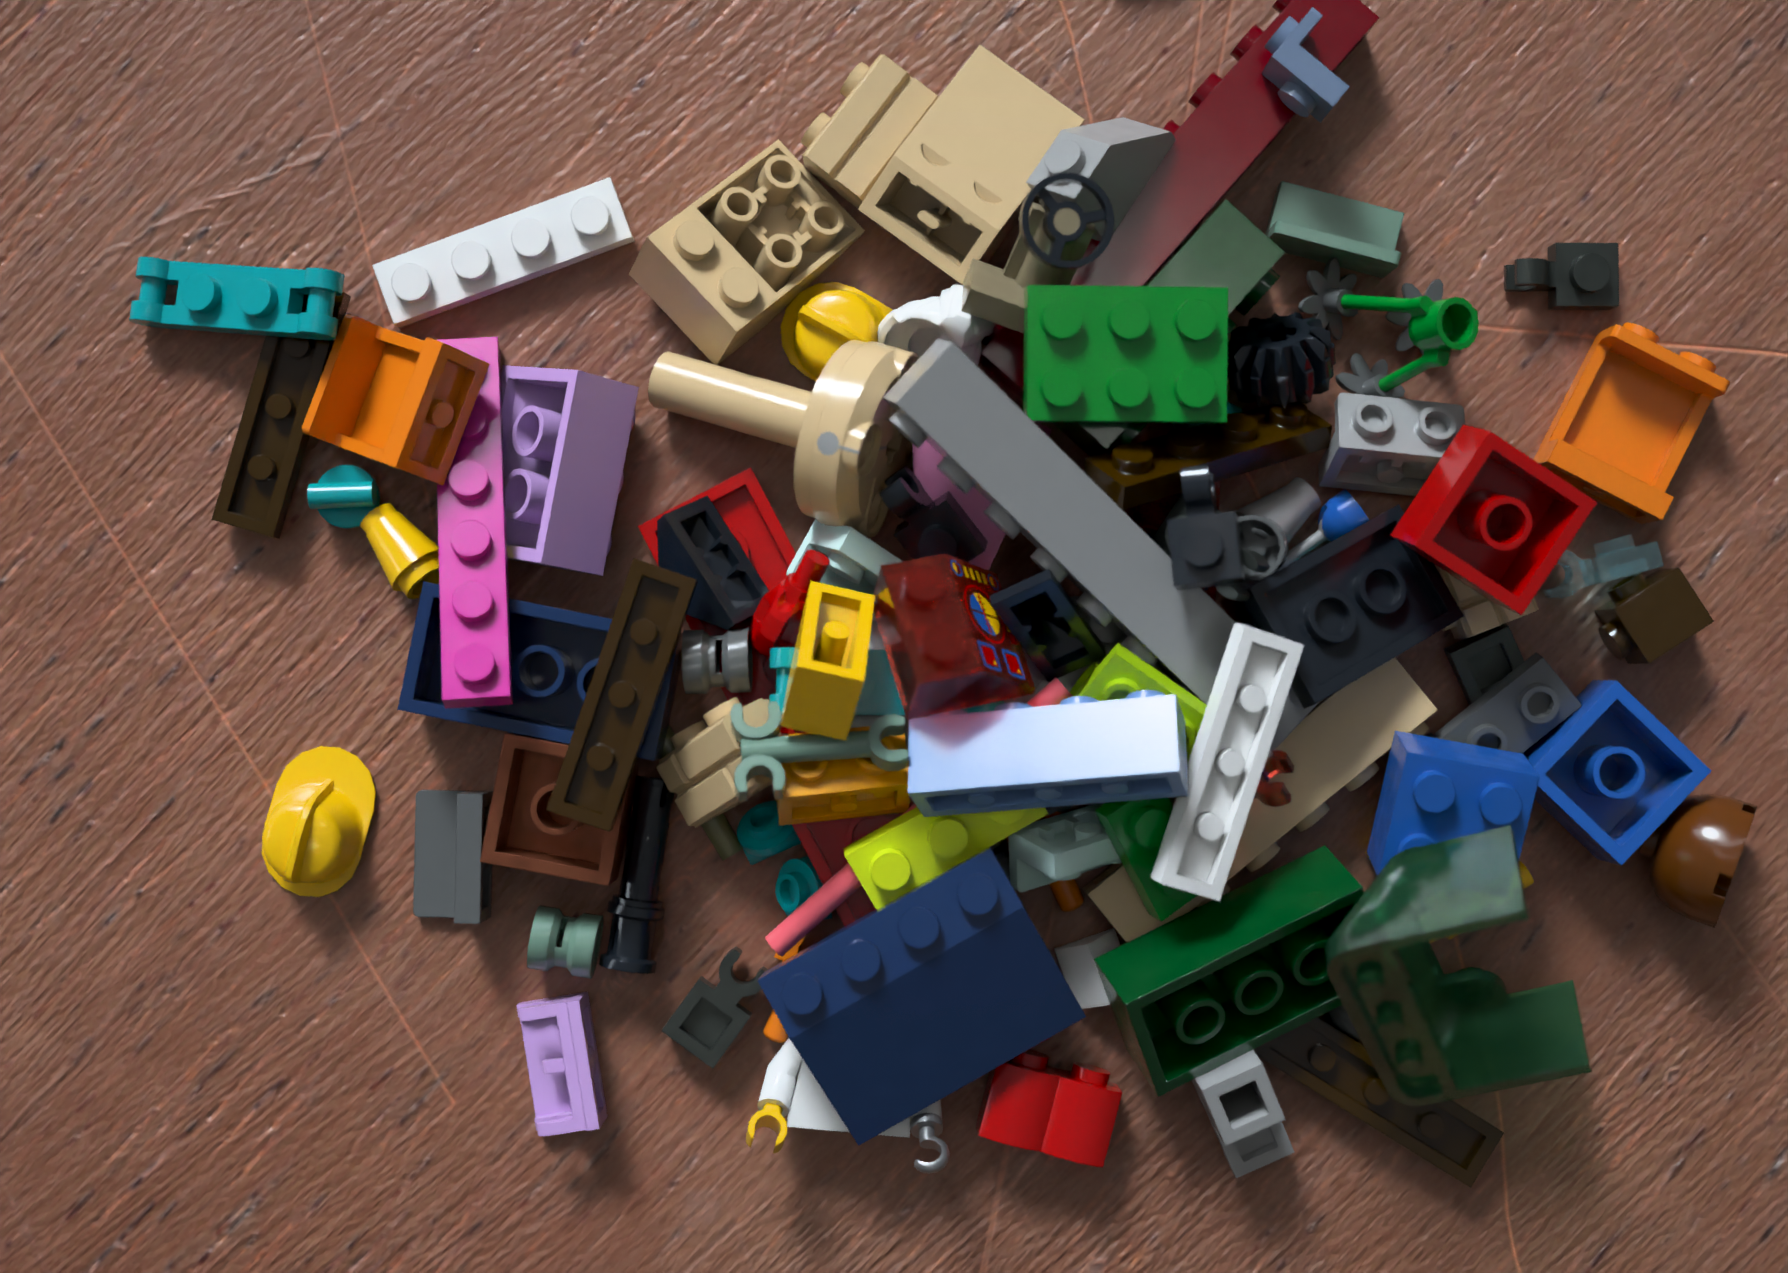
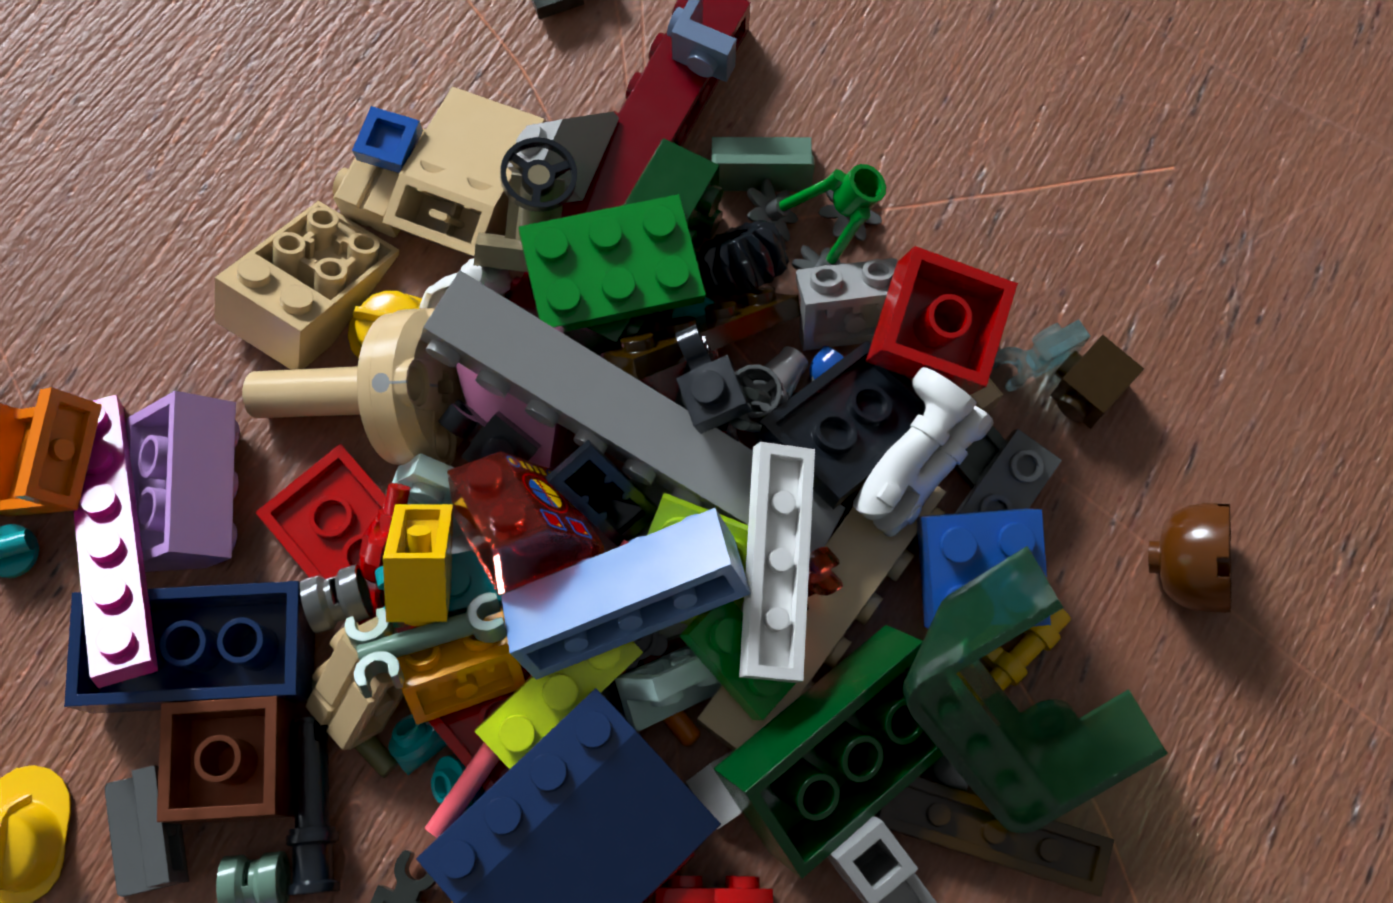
camera: 15 degrees left, 15 degrees down
yellow cone [360,503,439,599] -> none
white plate [372,177,635,328] -> none
dark brown plate [547,558,698,832] -> none
black slope [657,495,769,630] -> none
pearl dark grey plate [1504,243,1619,310] -> none
blue brick [1523,680,1711,866] -> none
orange panel [1533,322,1731,524] -> none
none -> blue plate [352,106,423,173]
none -> white piece [853,367,994,537]

